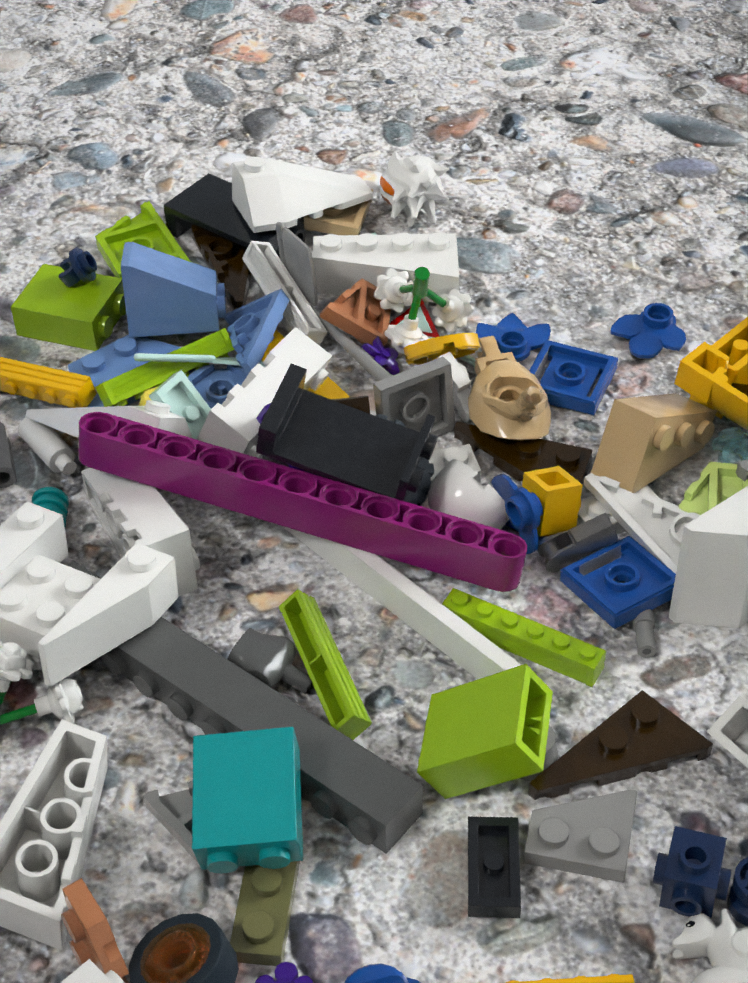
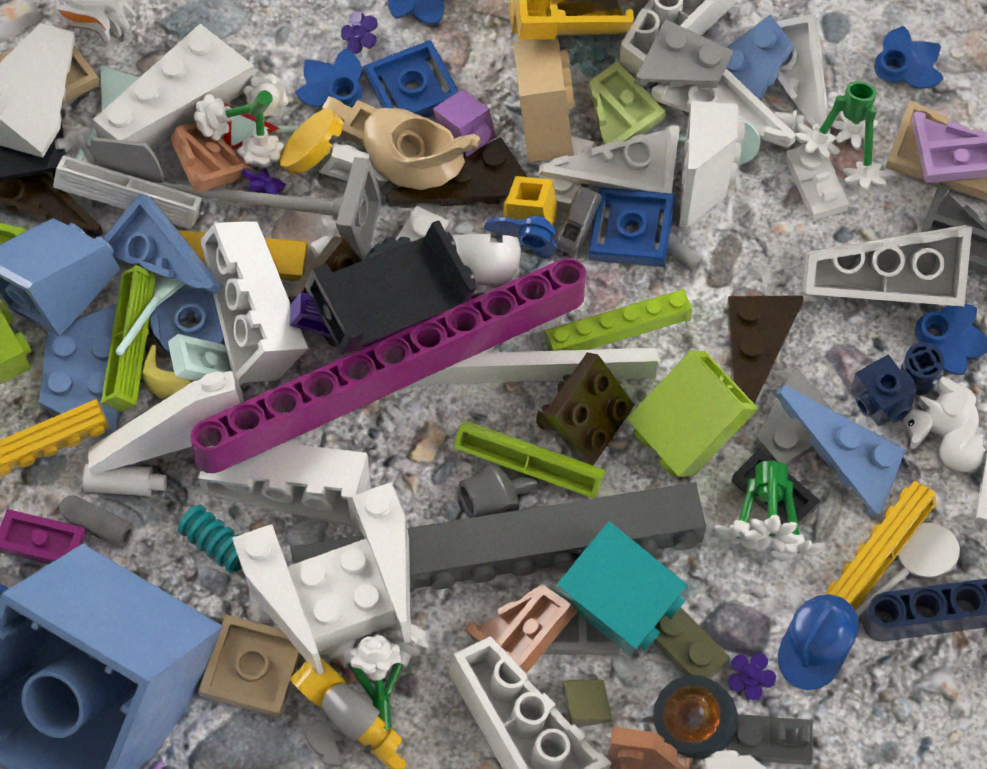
camera: 50 degrees left, 20 degrees up
none -> dark purple plant [341,11,378,54]
none -> medium lavender brick [433,89,496,157]
none -> nougat wing [465,584,578,674]
none -> dark brown plate [536,352,635,466]
none -> olive slope [563,680,612,728]
none -> plant [714,461,825,562]
none -> medium blue wing [775,385,906,519]

